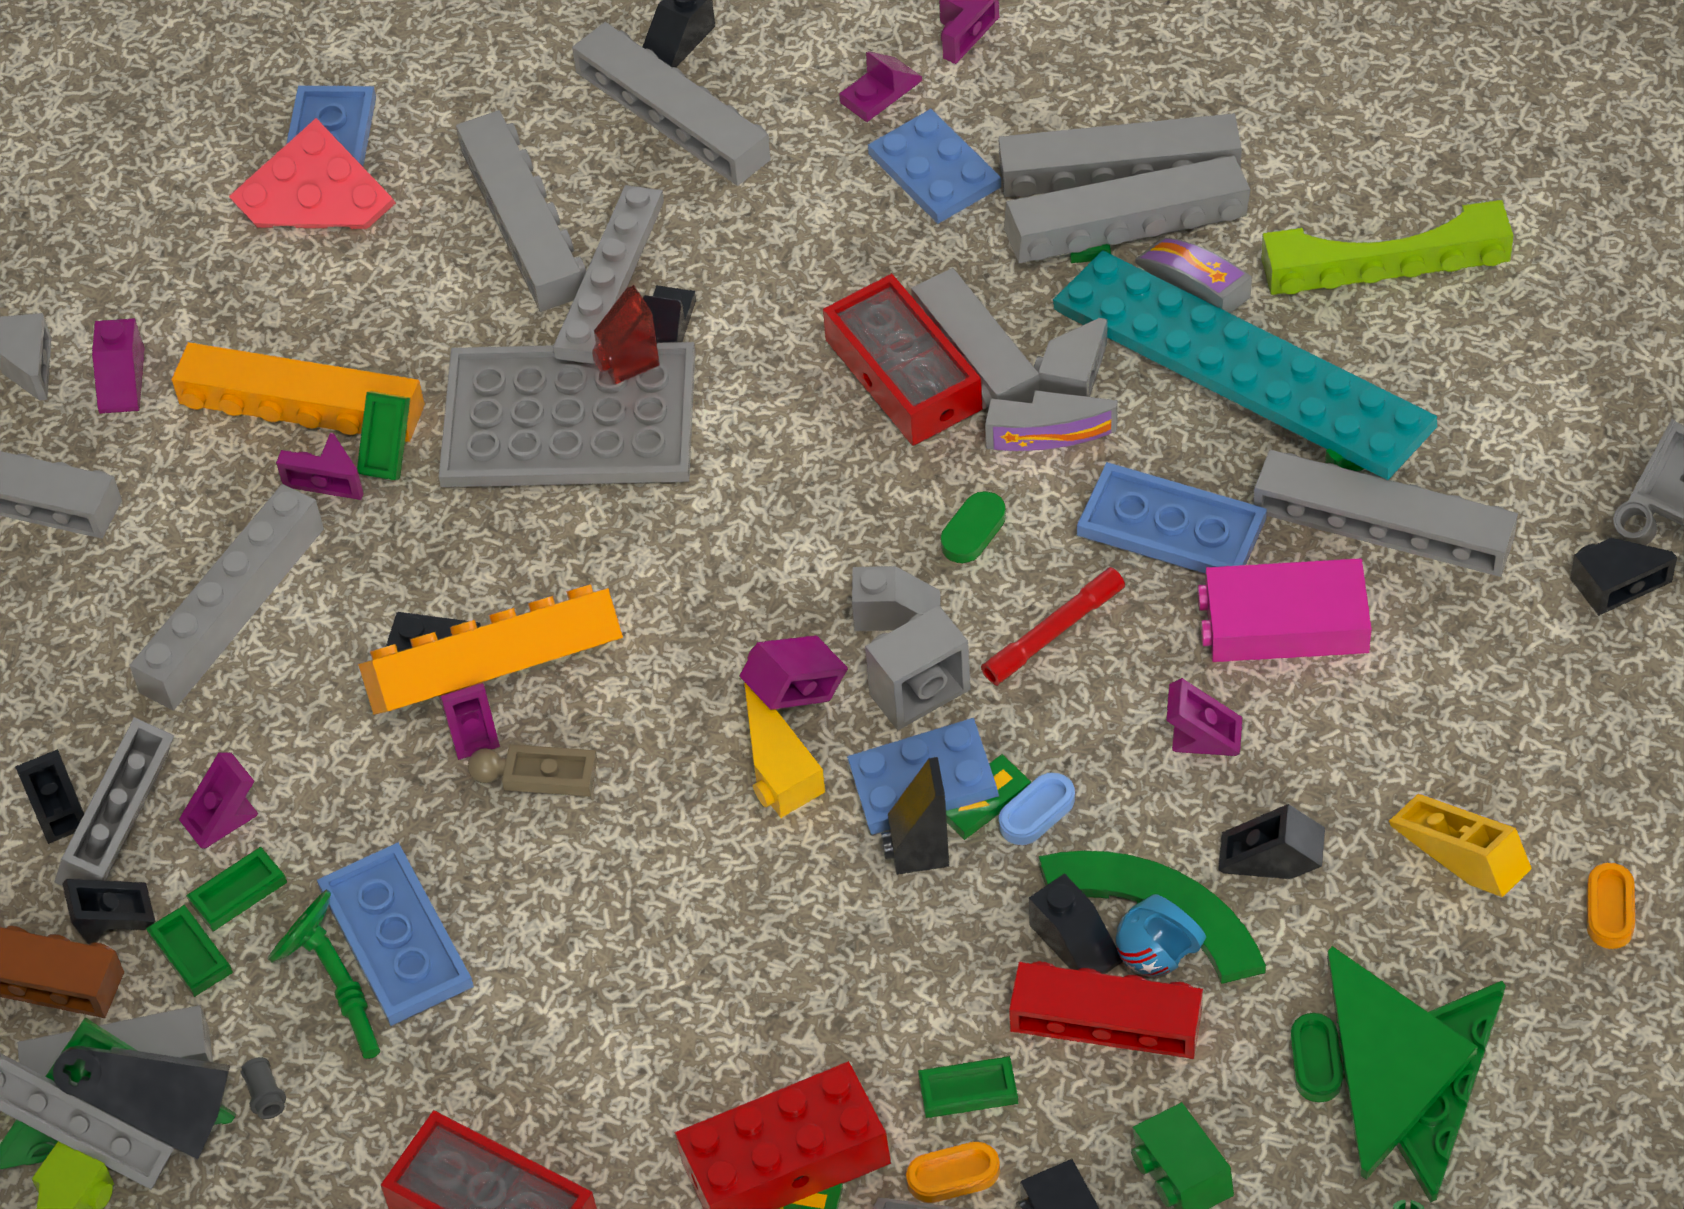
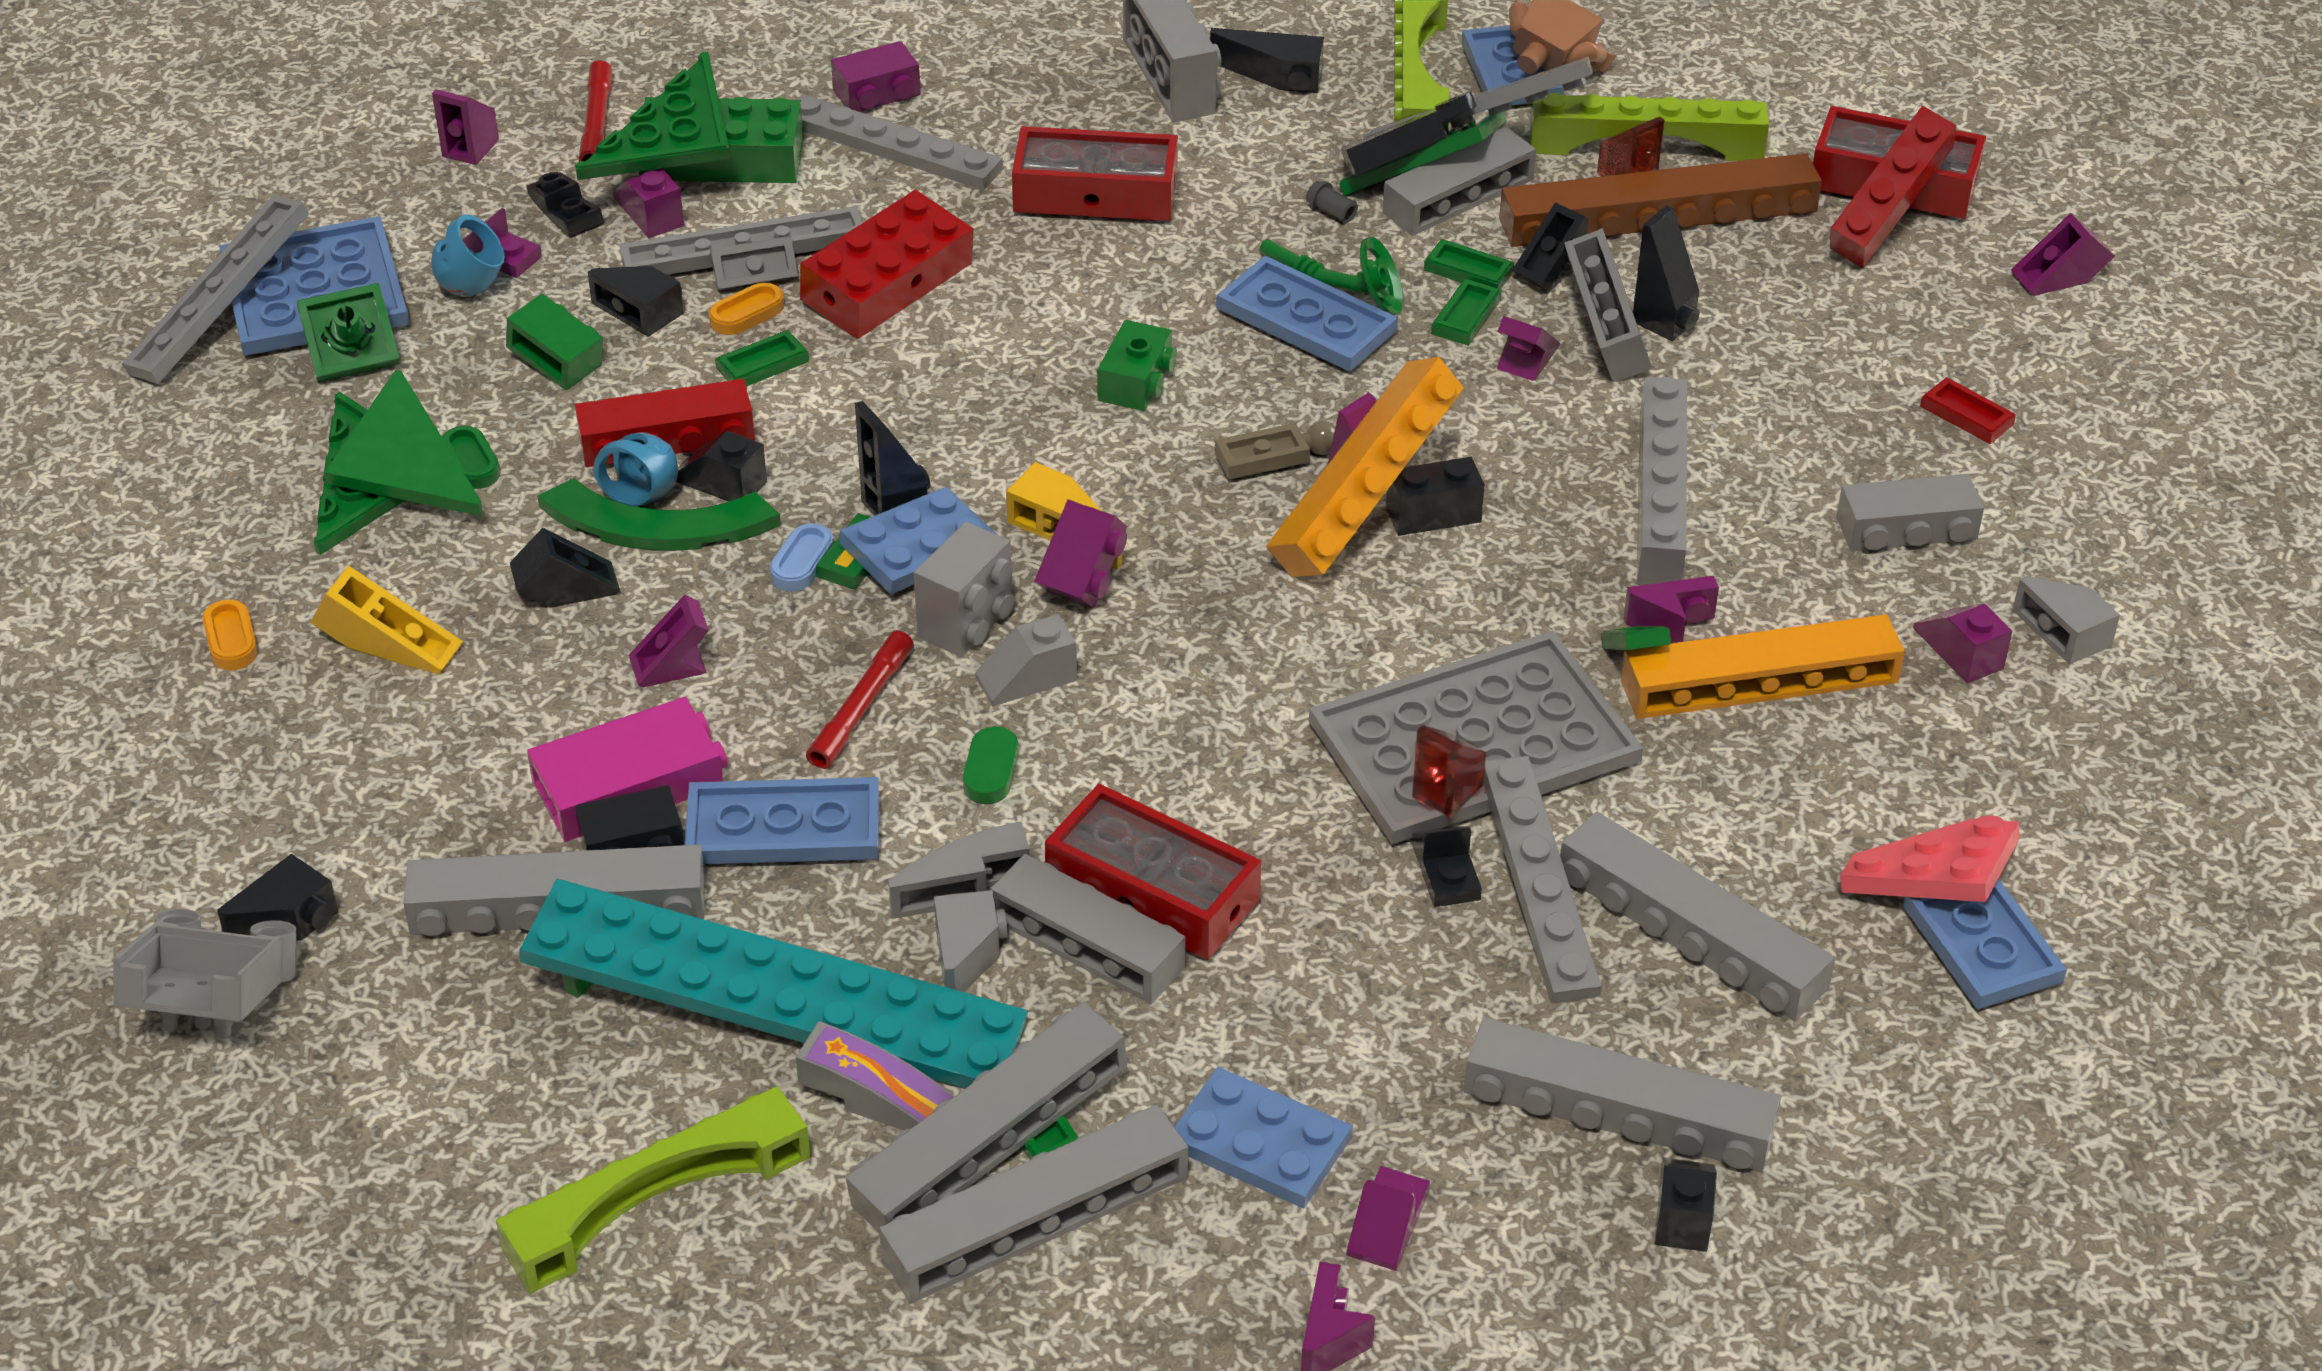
camera: 150 degrees right, 10 degrees down
none -> black brick [575,785,684,851]
none -> green brick [1097,320,1177,411]

